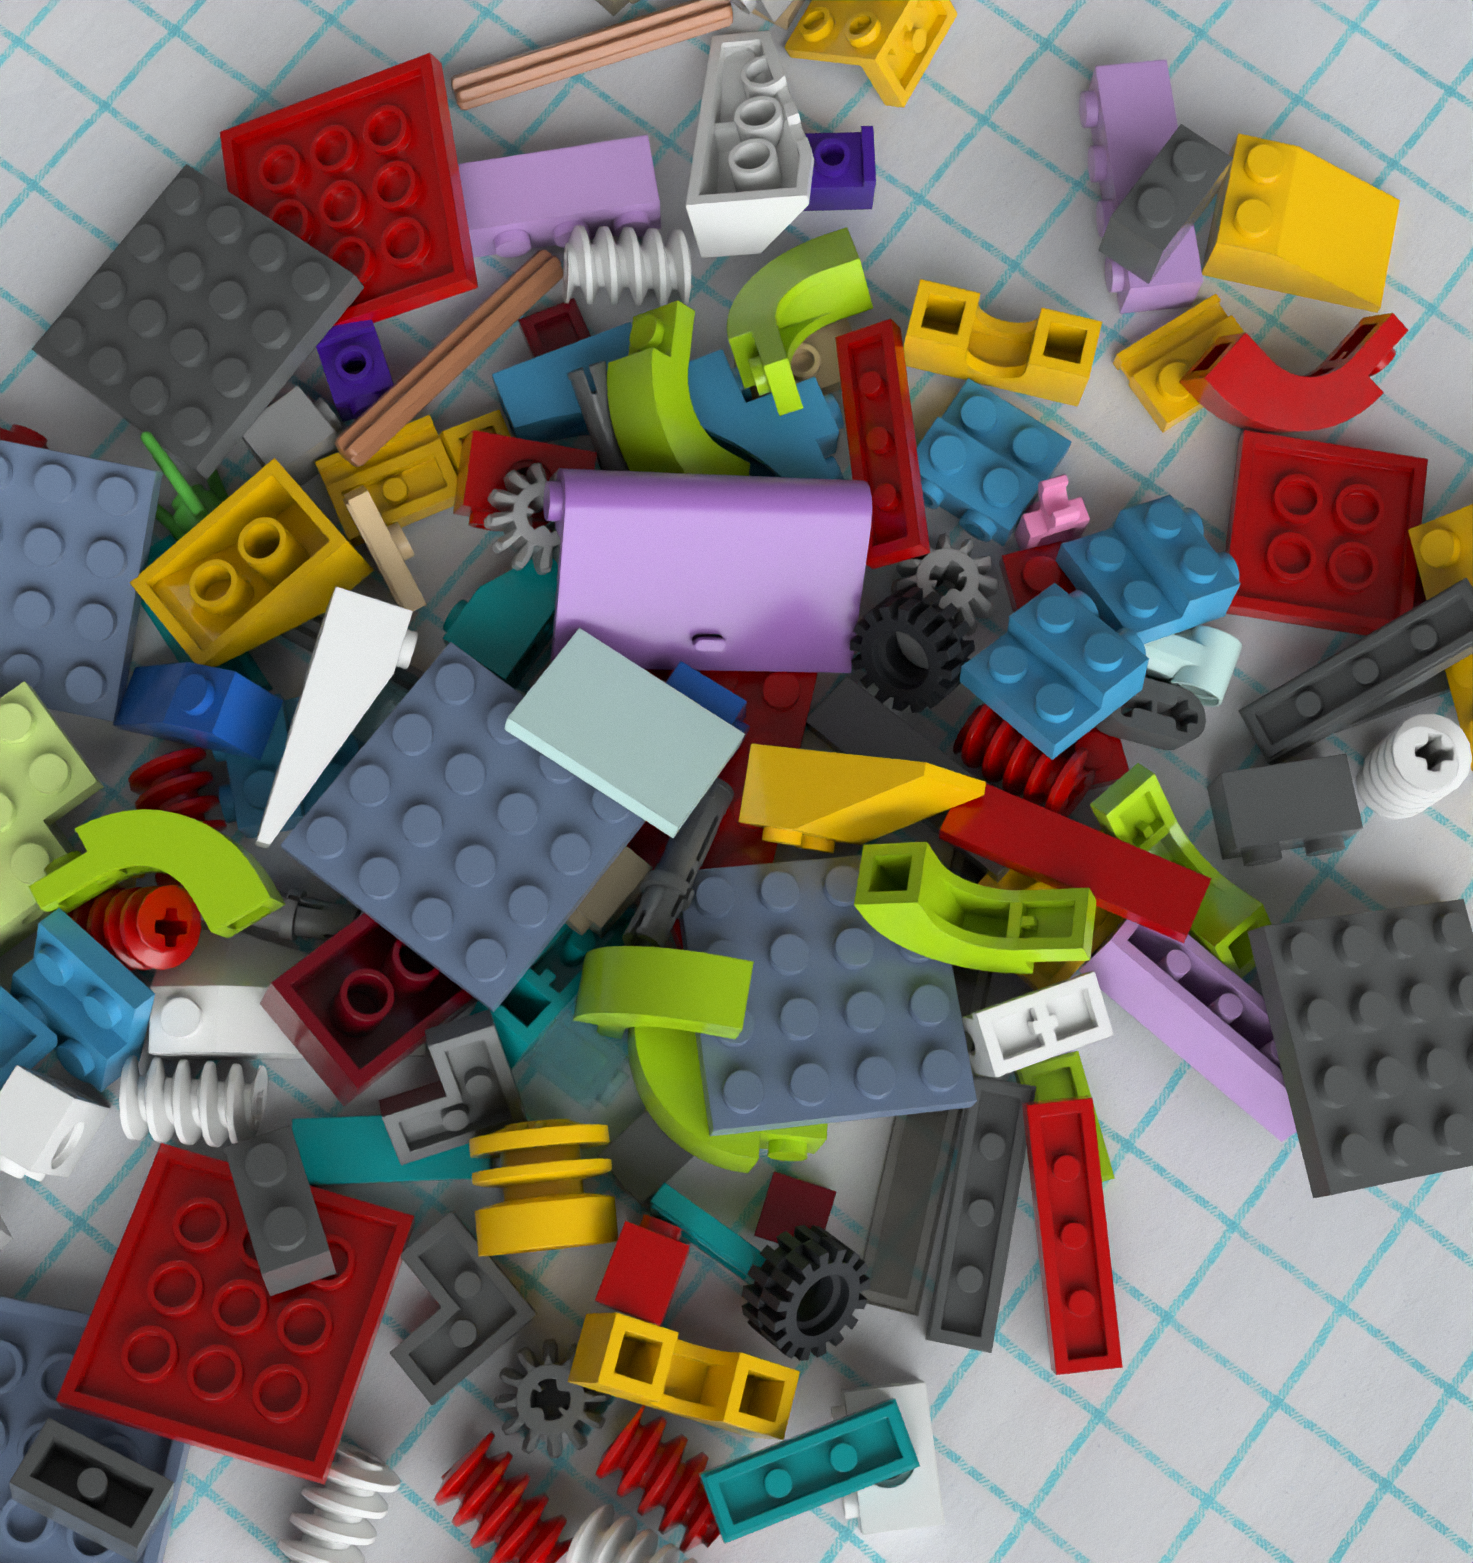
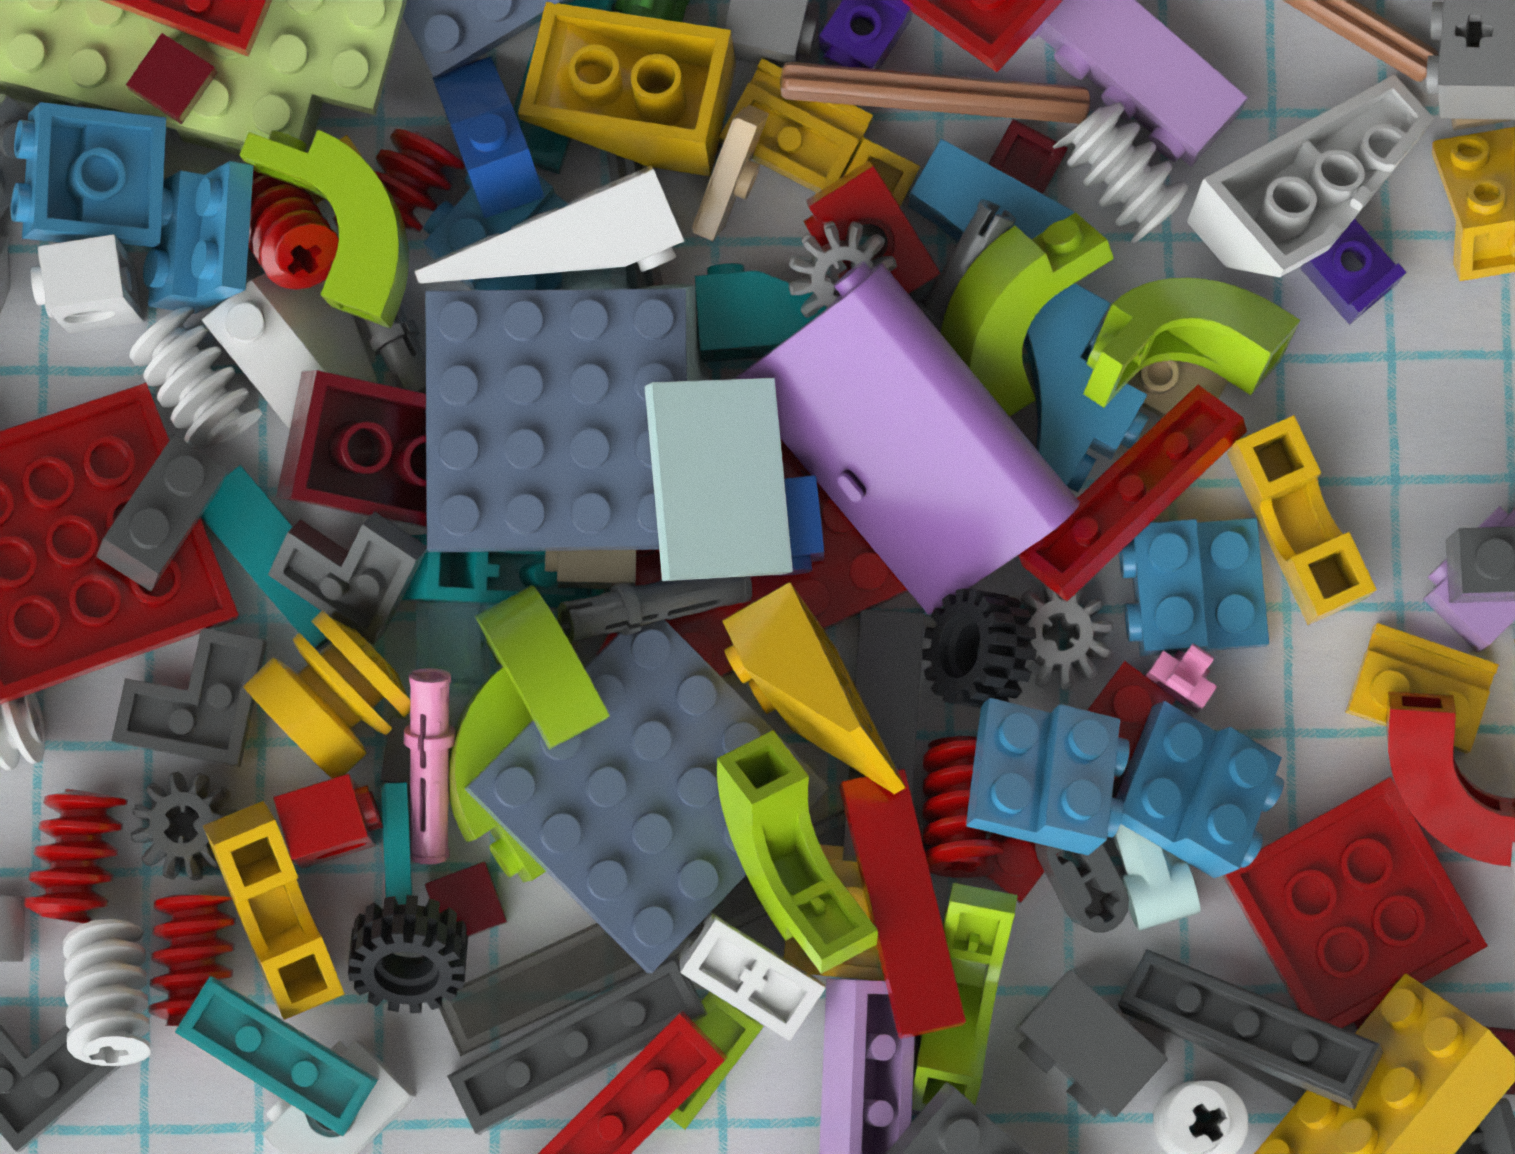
camera: 55 degrees right, 5 degrees up
none -> bright pink pin [404,668,456,865]

